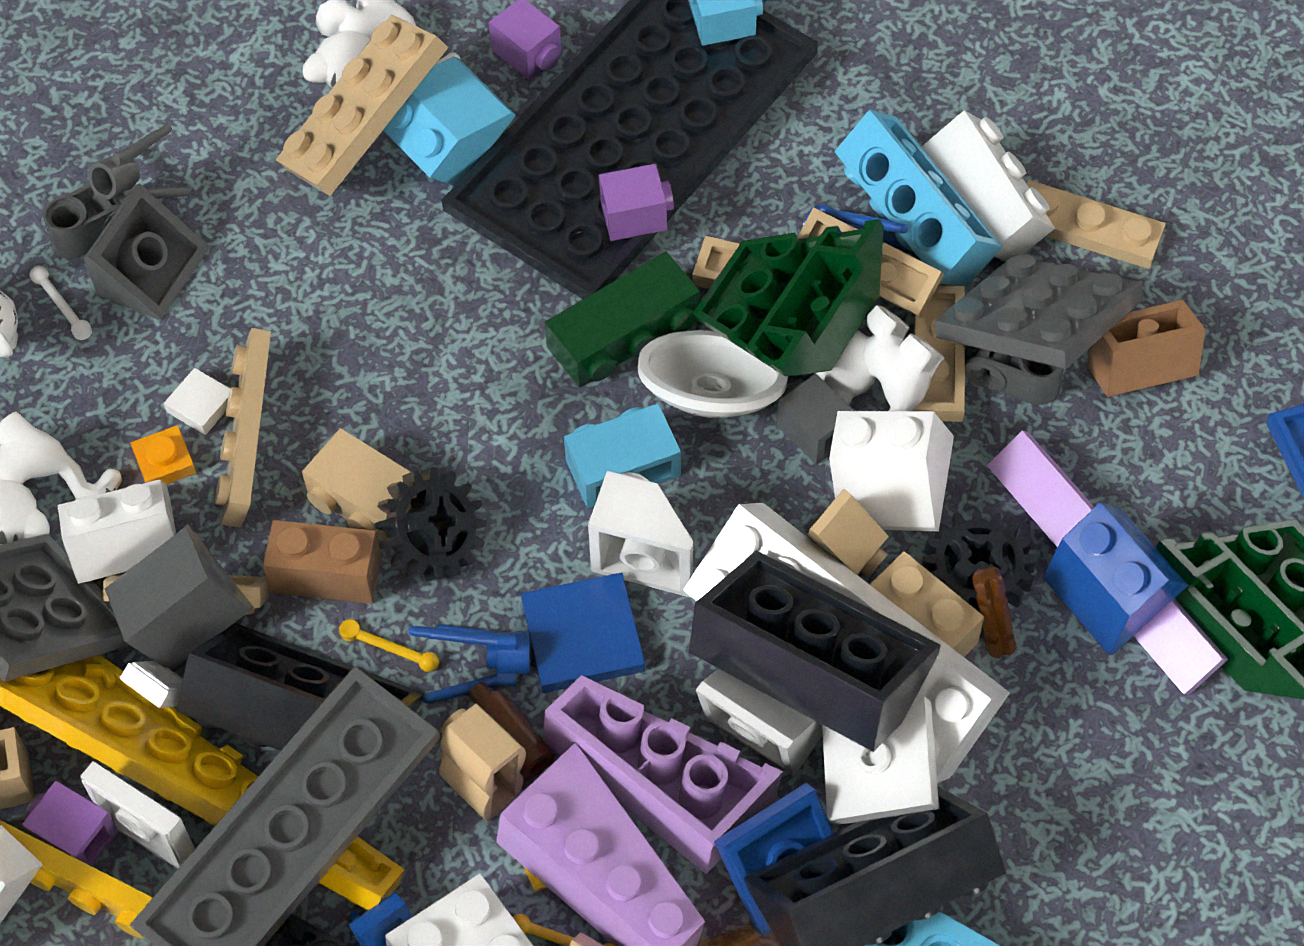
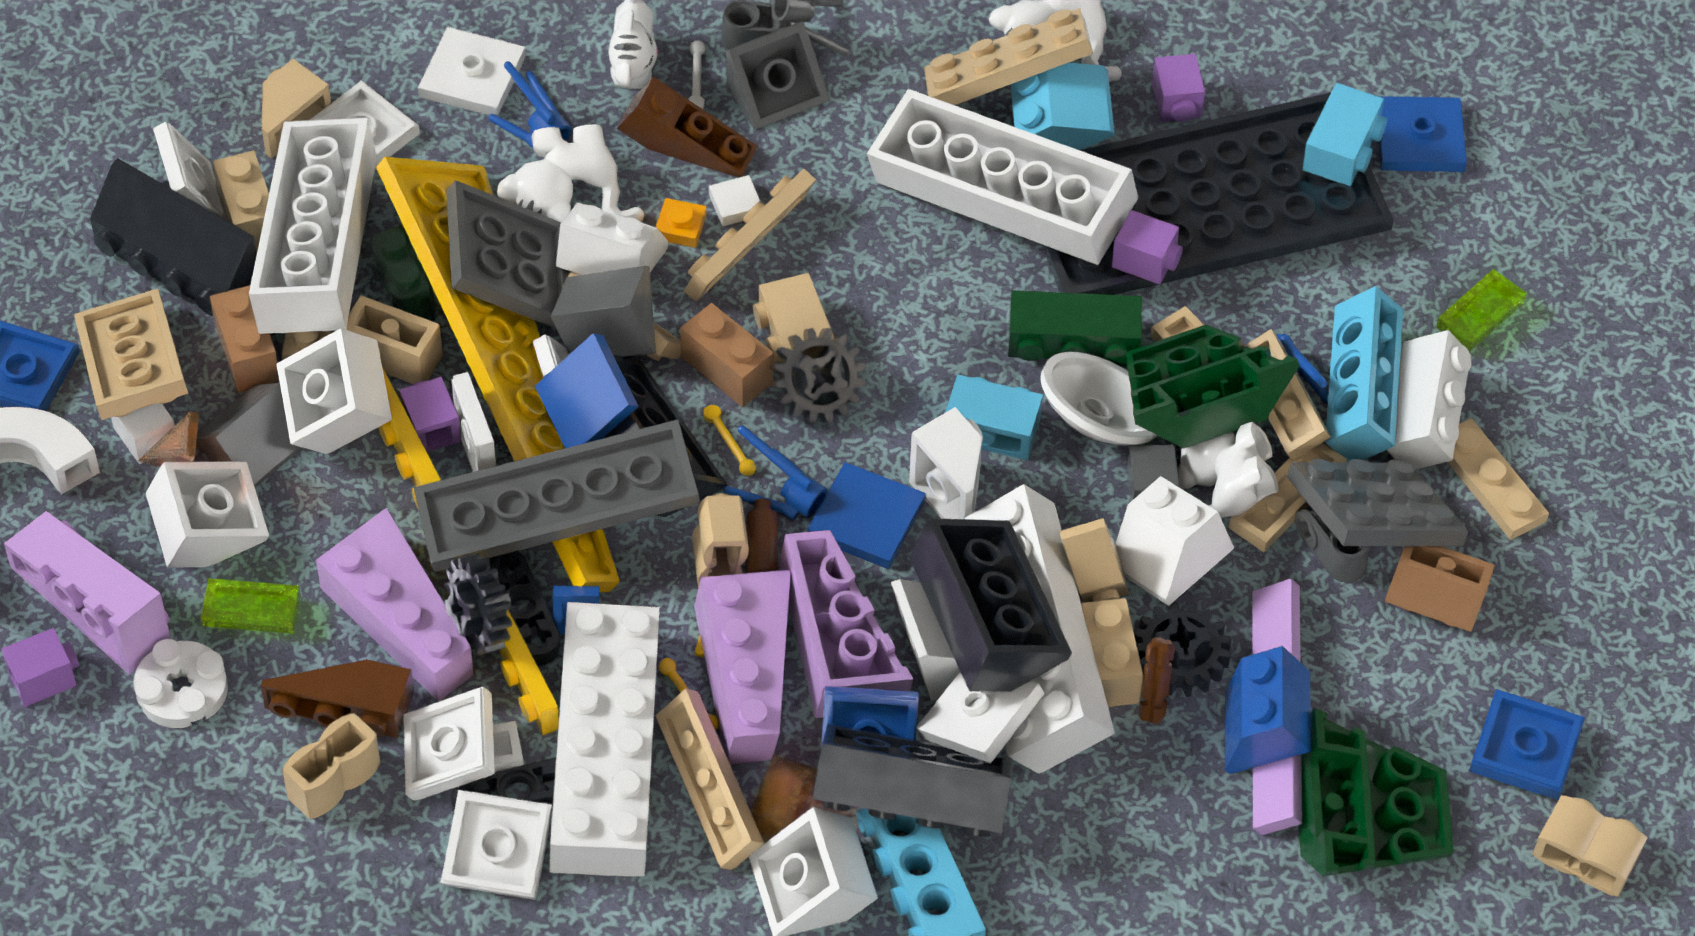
camera: 35 degrees right, 5 degrees down
none -> tile [535,333,638,448]
none -> reddish brown slope [616,76,758,178]
none -> white brick [867,89,1138,265]
none -> clear neon green plate [1436,269,1527,352]

